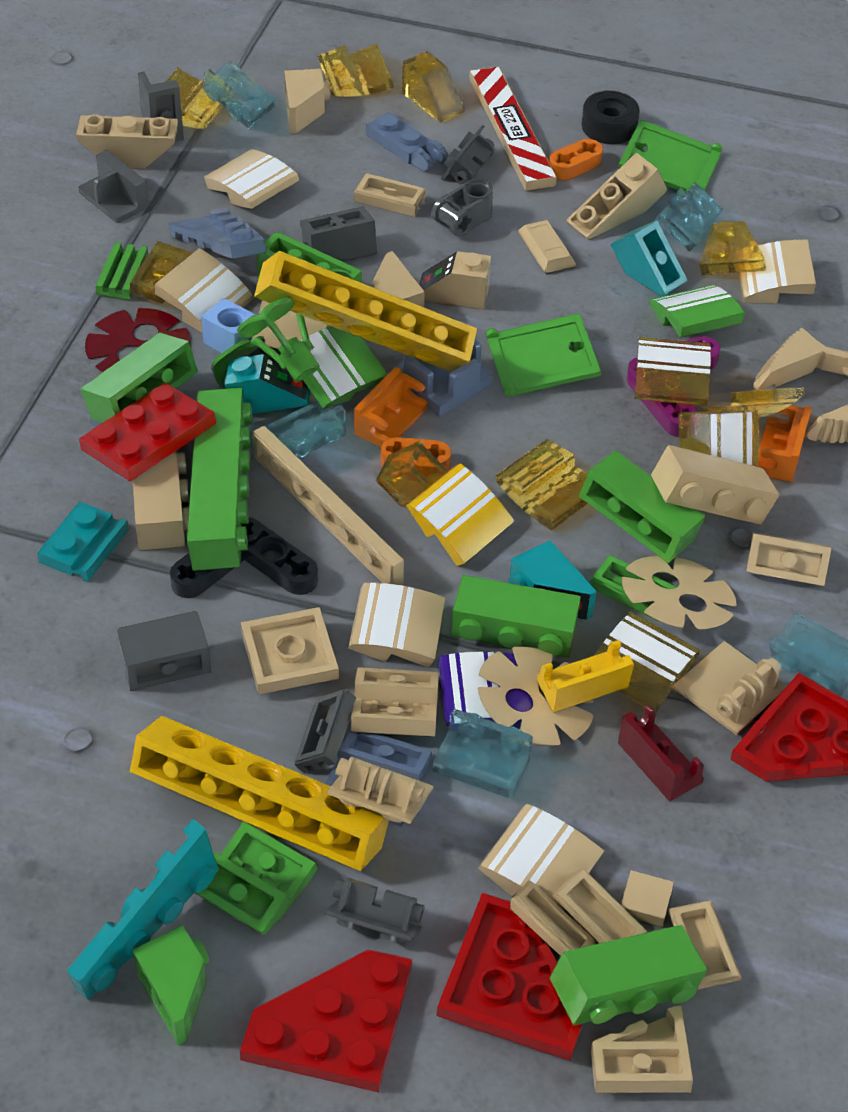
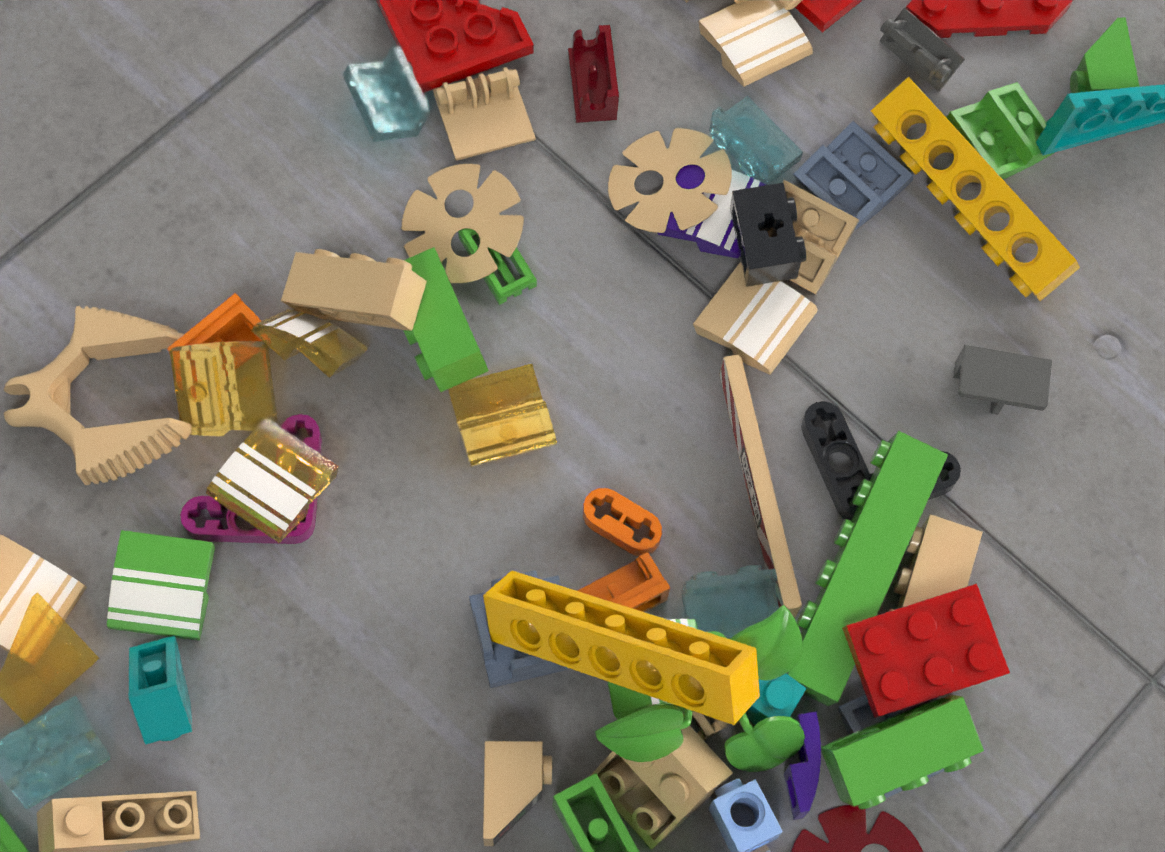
camera: 155 degrees left, 20 degrees up
teal plate [37,501,129,582] -> none
tan plate [241,607,339,695] -> none
dark grey tile [294,689,356,773] -> none
tan hinge [327,757,434,824] -> none
clear yellow slope [375,441,448,508] -> none
yellow slope [406,463,514,566] -> none
tan slope [419,251,491,310] -> none
bright green brick [451,575,581,658] -> none
bright green container [485,313,601,397] -> none
teal slope [508,540,597,620] -> none
tan tile [518,220,576,273] -> none
yellow hinge [536,640,634,713] -> none
slope [594,612,700,713] -> none
tan panel [746,532,832,586] -> none
none -> black brick [730,182,806,287]
none -> dark purple slope [783,711,821,820]

